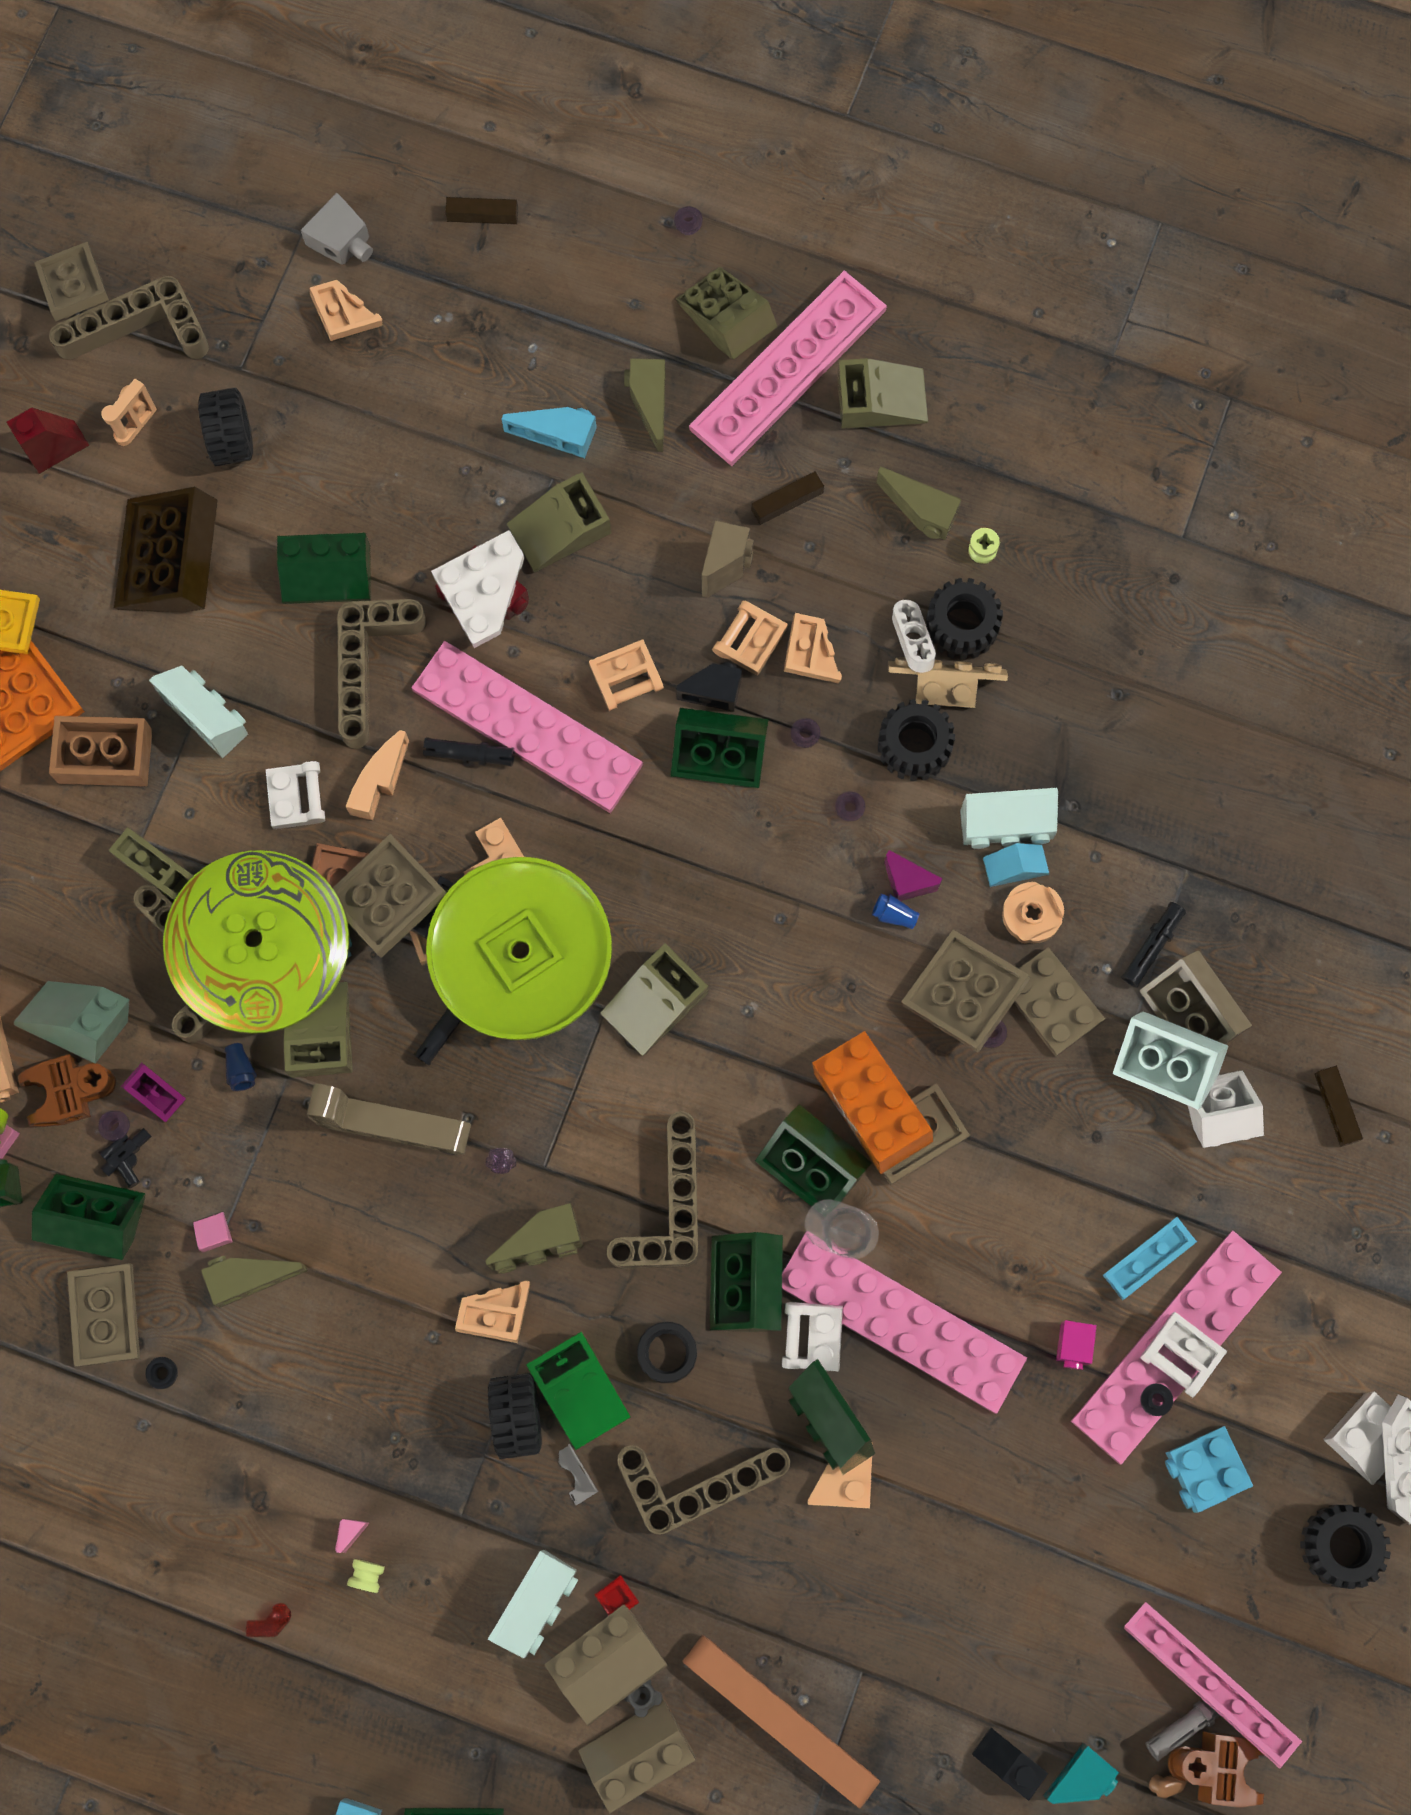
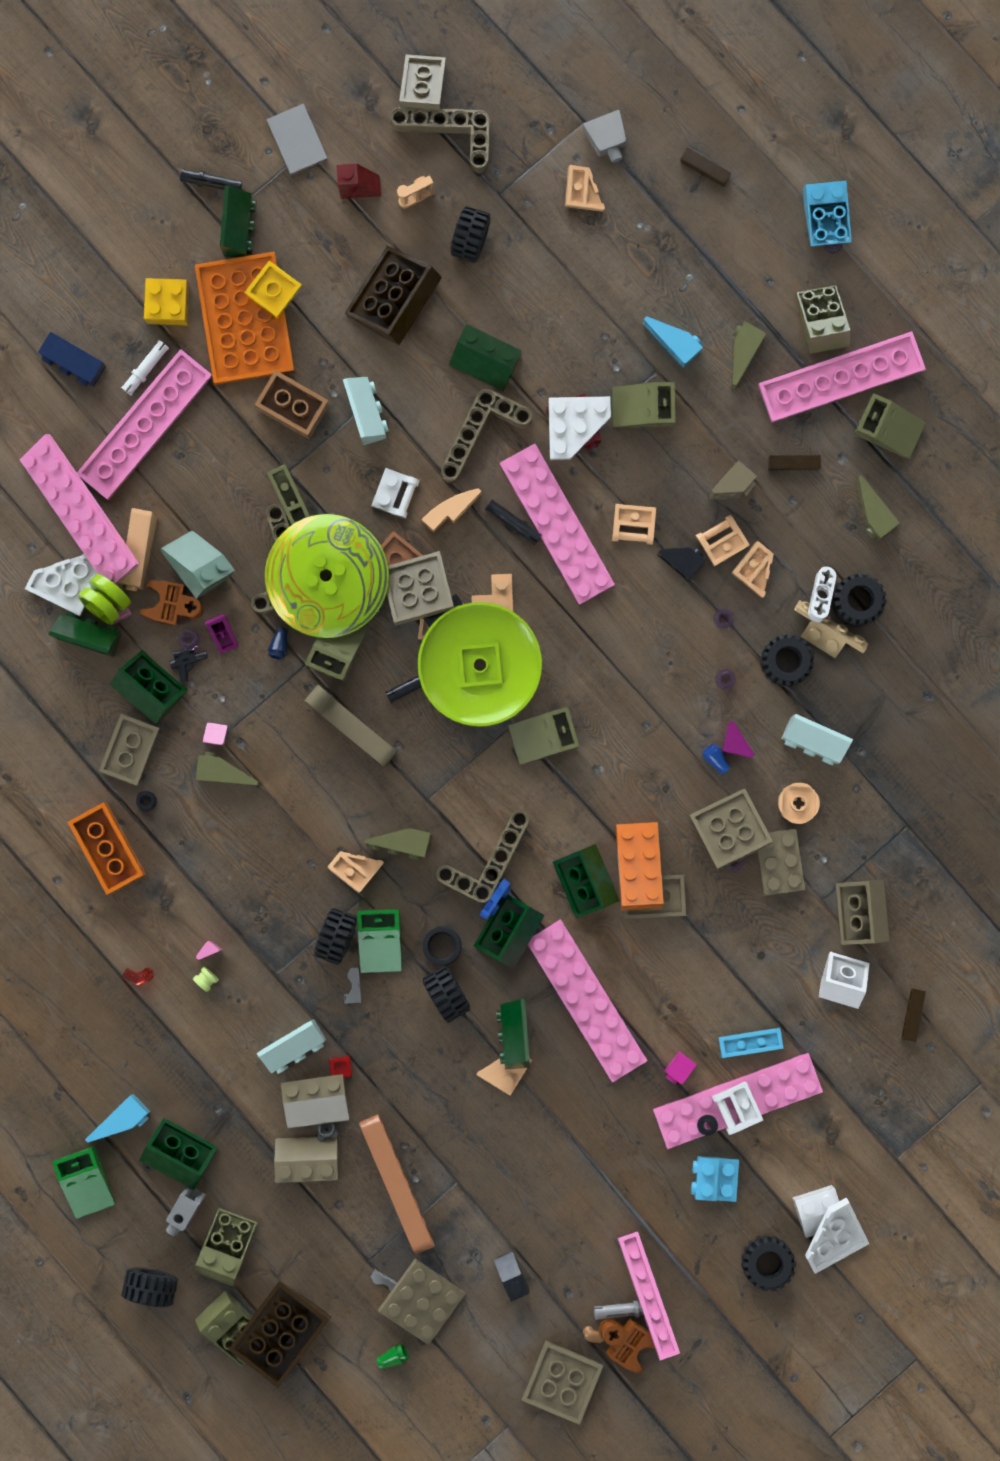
camera: 25 degrees right, 10 degrees up
plate [485,1148,517,1174] -> none
dark tan beam [617,1445,790,1535] -> none
dark green slope [671,708,769,788] -> none
white plate [782,1302,843,1372] -> none
clear piece [805,1199,879,1259] -> none
yellowish green wheel [968,528,1000,564] -> none
medium azure slope [983,843,1049,887] -> none
teal slope [1043,1743,1119,1804] -> none
light aqua slope [1113,1011,1228,1110] -> none
black pin [1121,902,1186,988] -> none
none -> orange brick [67,802,146,895]
none -> black tyre [423,965,471,1023]
none -> blue wing [480,878,512,919]
none -> medium azure slope [803,181,852,246]

